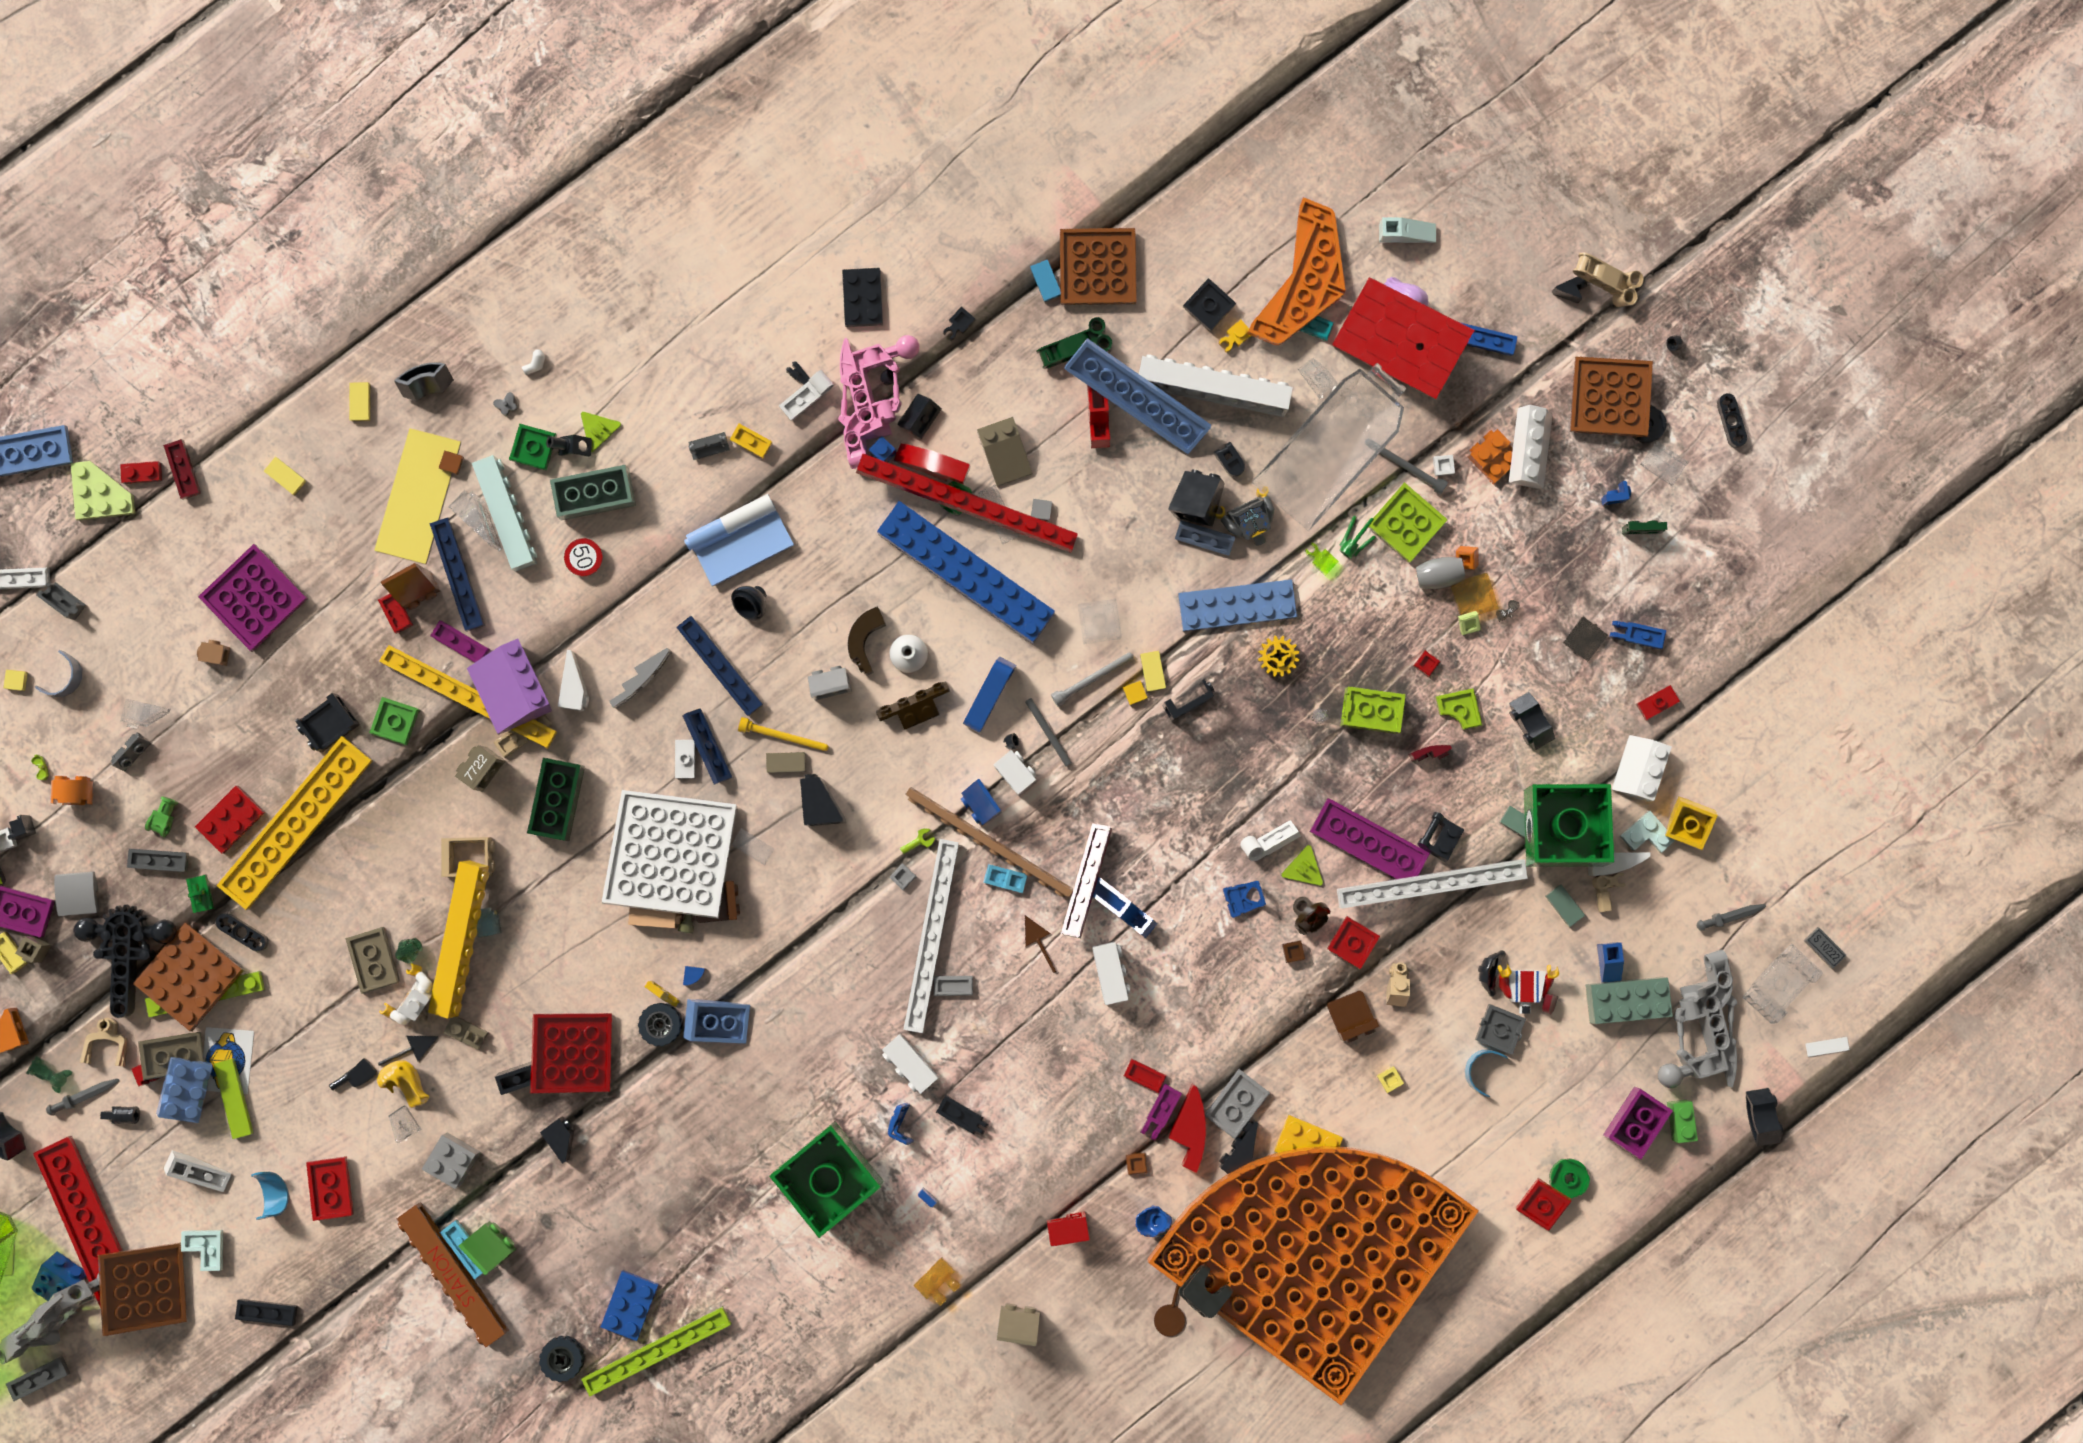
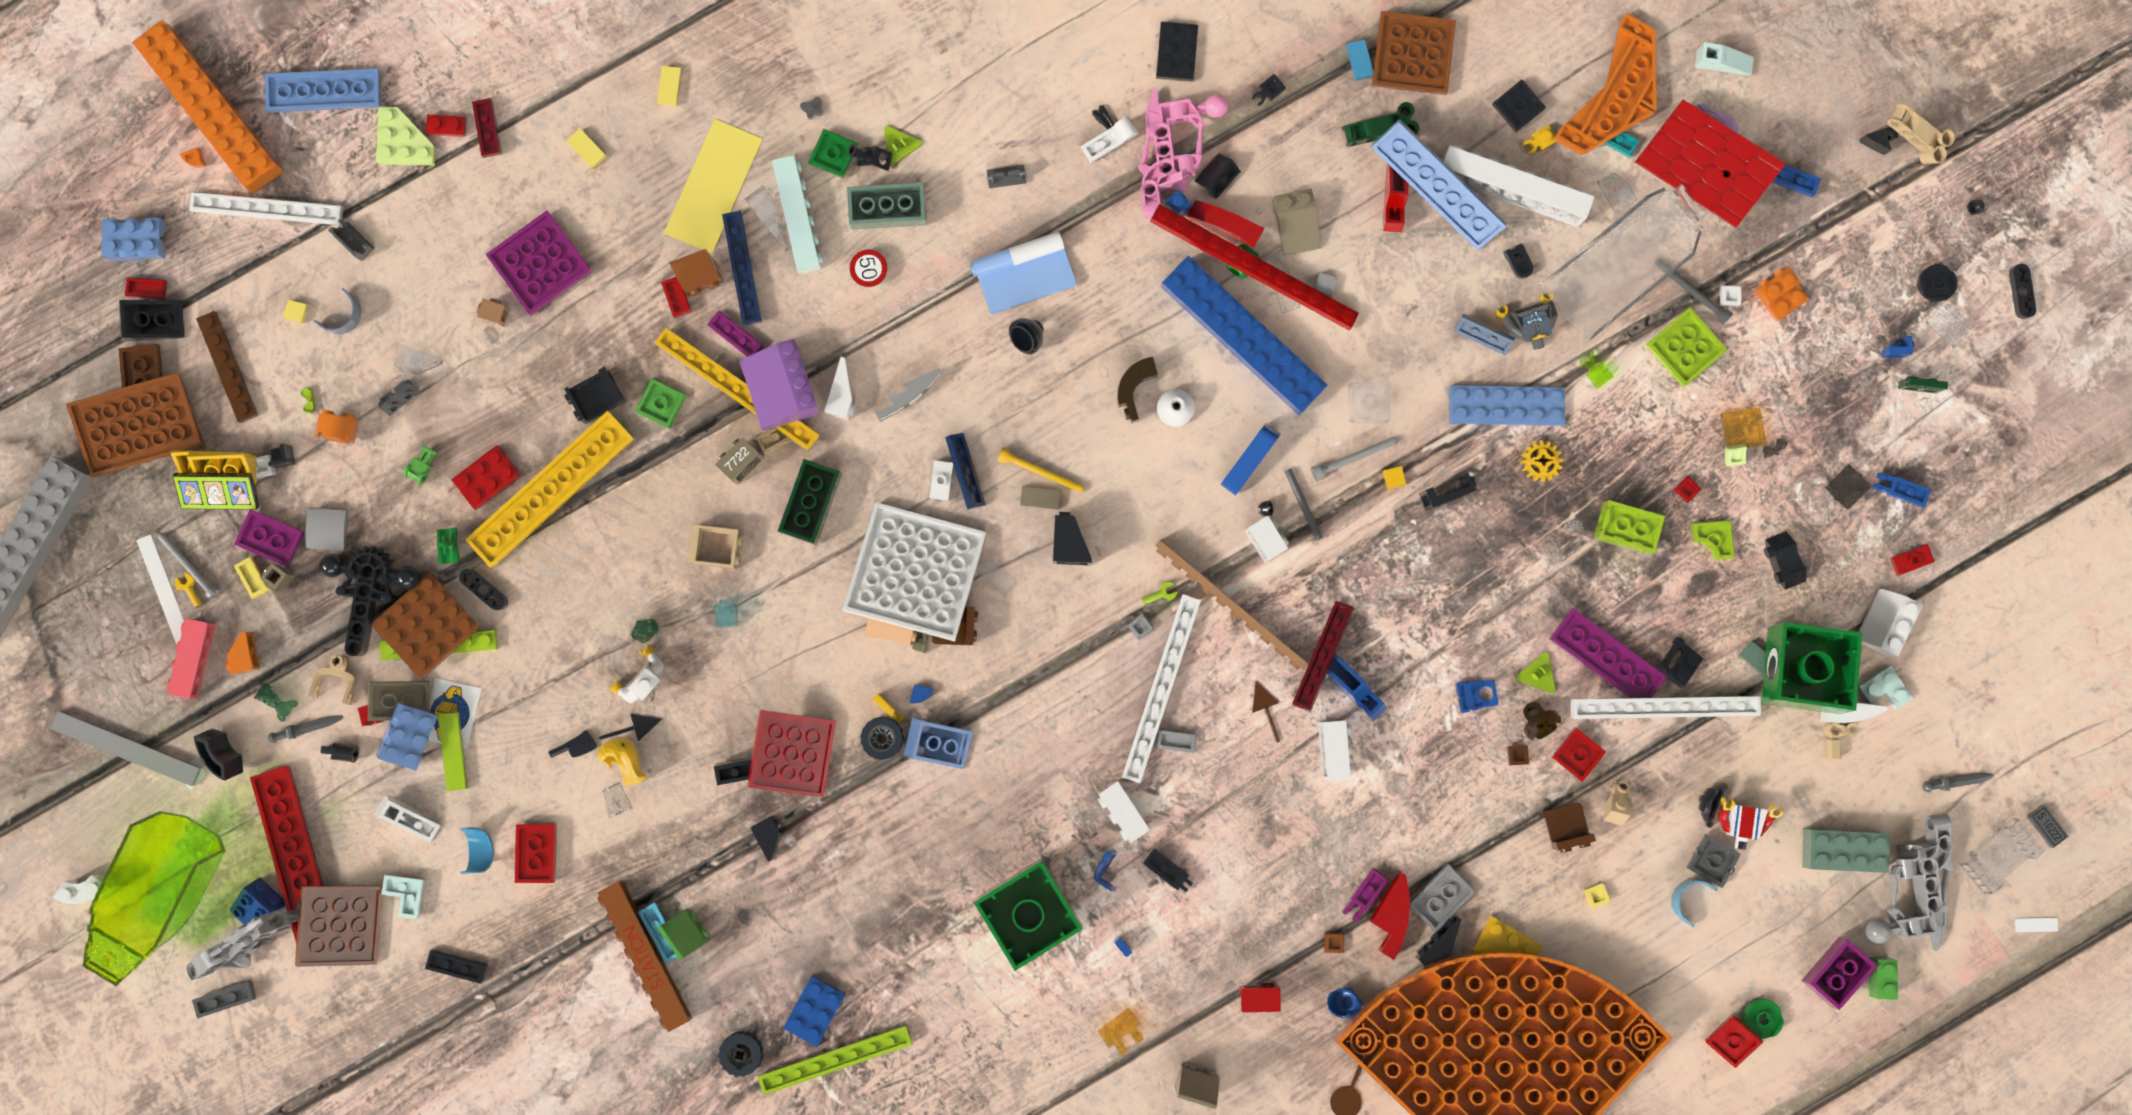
camera: 10 degrees right, 0 degrees up
dark grey plate [127,849,189,872] -> none
dark tan tile [345,927,400,994] -> none
black brick [394,362,454,401] -> none
light grey brick [422,1133,481,1189] -> none
yellow brick [428,860,489,1019] -> none
dark orange tile [439,450,464,475] -> none
dark tan plate [444,1017,488,1050] -> none
white arm [522,350,545,375] -> none
dark blue plate [676,616,763,717] -> none
yellow plate [730,423,773,459] -> none
light grey slope [808,665,852,700] -> none
dark brown bracket [876,681,950,730] -> none
black hinge [880,369,894,385] -> none
blue slope [961,779,1002,825] -> none
medium azure slope [983,864,1027,893] -> none
red tile [1123,1058,1167,1093] -> none
light yellow tile [1140,651,1166,692] -> none
black slope [1168,469,1225,527] -> none
pearl dark grey piece [1179,1264,1233,1318] -> none
white plate [1240,820,1301,861] -> none
green plant [1339,516,1376,559] -> none
dark red slope [1408,745,1452,762] -> none
light grey piece [1416,557,1466,589] -> none
orange slope [1456,546,1479,570] -> none
white slope [1509,405,1553,490] -> none
dark red tile [1542,994,1558,1015] -> none
sand green tile [1545,884,1585,927] -> none
dark orange plate [1570,356,1653,437] -> none
blue slope [1597,942,1624,983] -> none
yellow slope [1665,796,1718,850] -> none
black brick [1746,1088,1783,1147] -> none

